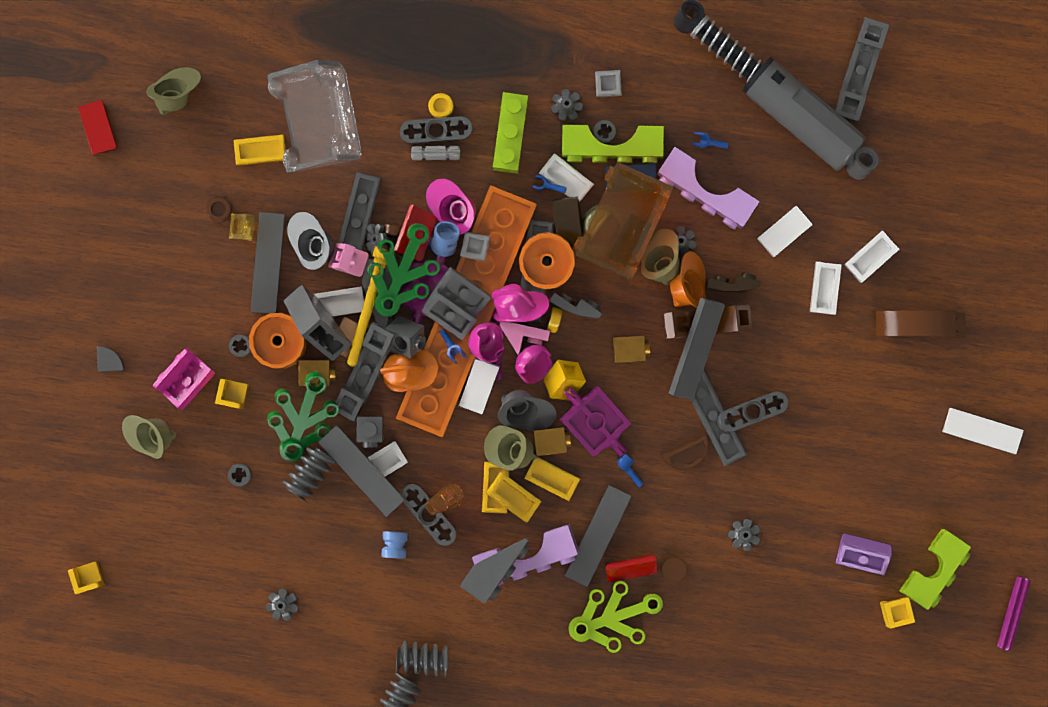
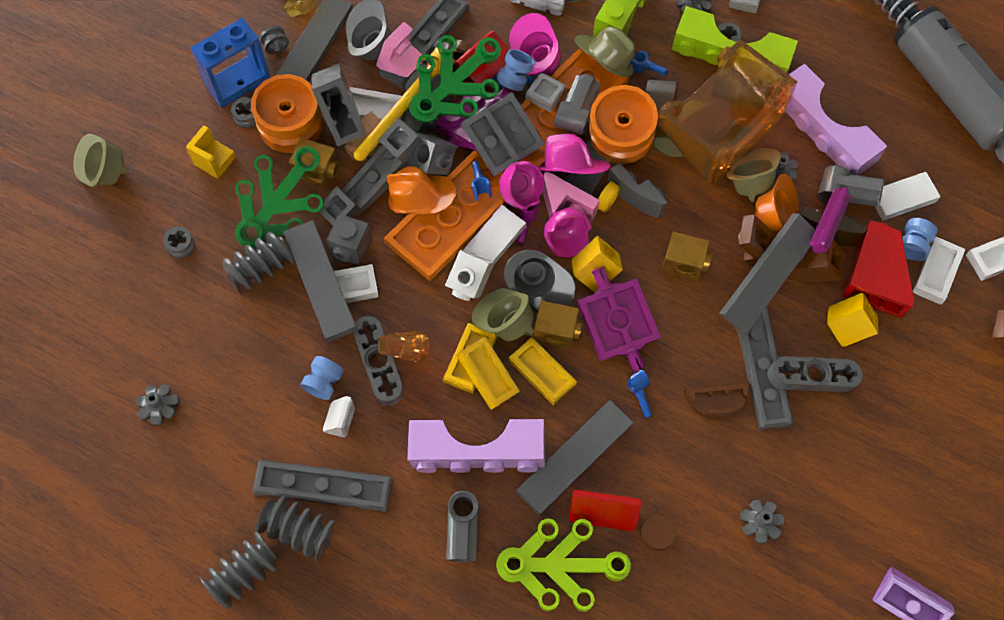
camera: 15 degrees right, 20 degrees down
dark grey tile [97,346,125,372] -> none
dark pink bracket [153,348,215,411] -> none
dark grey slope [460,537,530,604] -> none
white tile [539,153,594,203] -> none
blue hand [691,132,728,149] -> none
none -> blue window [190,17,271,108]
none -> dark grey tile [252,460,392,512]
none -> dark grey bush [259,25,289,54]
none -> white slope [323,396,355,438]
none -> white brick [445,250,495,301]
none -> dark grey piece [446,491,479,563]
none -> dark grey piece [554,74,600,136]
none -> olive piece [574,27,635,77]
none -> magenta axle [810,187,851,254]
none -> dark grey piece [817,165,884,207]
none -> yellow panel [827,292,878,347]
none -> red slope [841,220,914,318]
none -> medium blue wheel [902,218,938,261]

